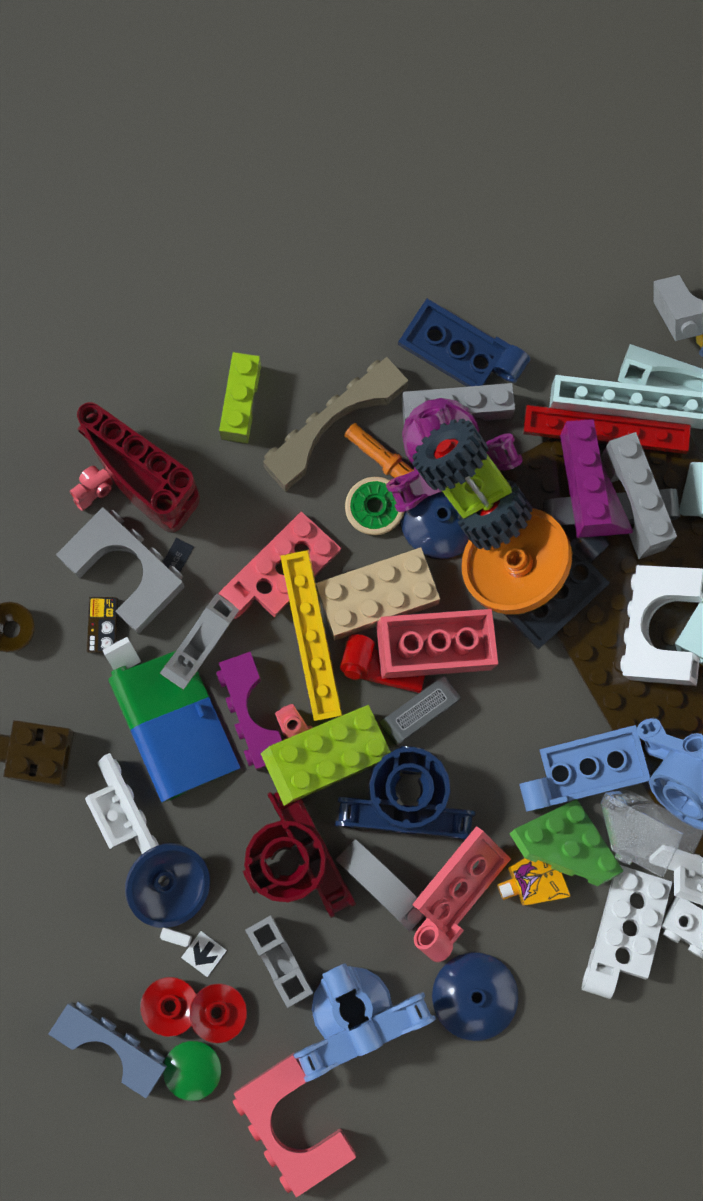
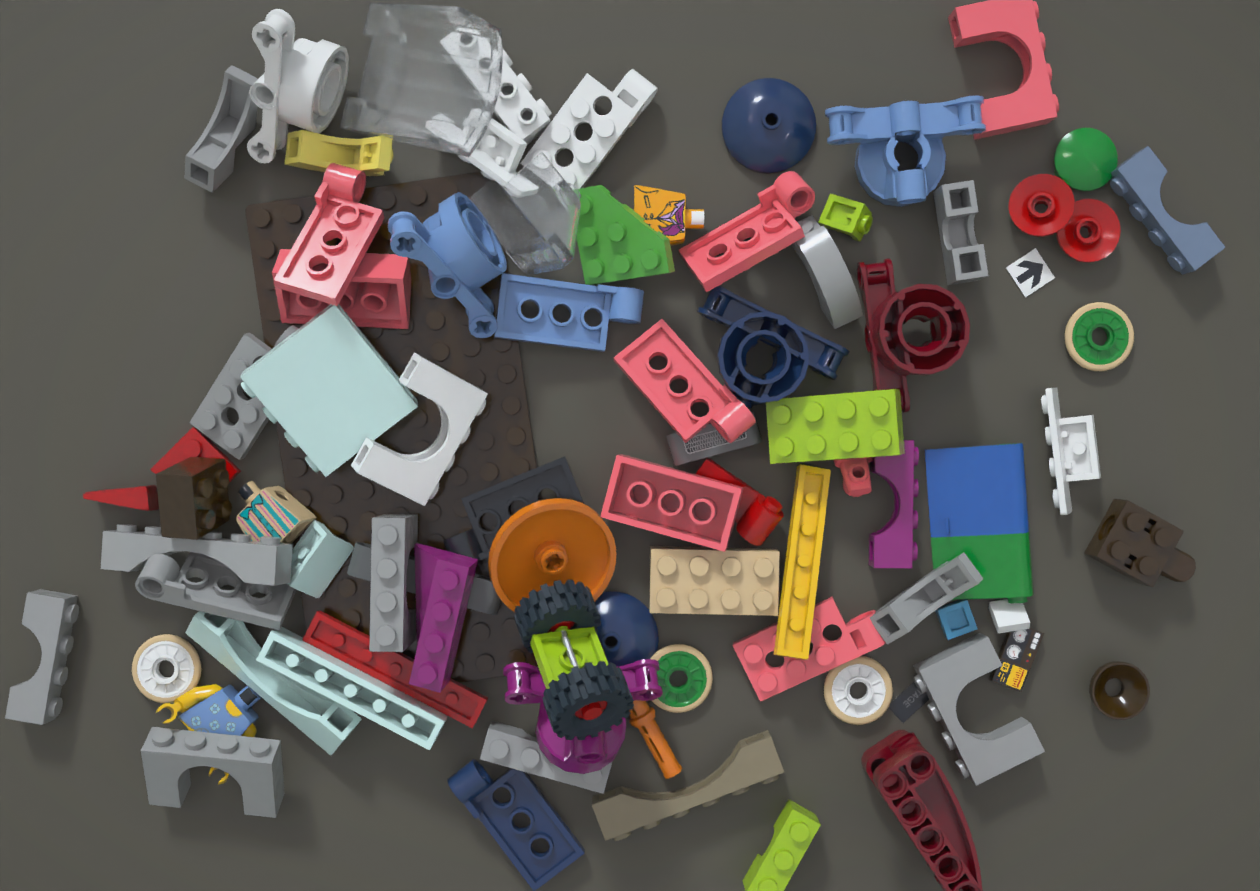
camera: 160 degrees left, 10 degrees up
coral plate [69,466,113,511] -> none
dark blue dish [125,843,210,928] -> none
white tile [160,928,193,947] -> none
none -> coral hinge [614,319,756,443]
none -> lime bracket [818,193,873,242]
none -> wheel [824,656,893,725]
none -> dark azure tile [935,599,978,640]
none -> green wheel [1065,302,1134,371]

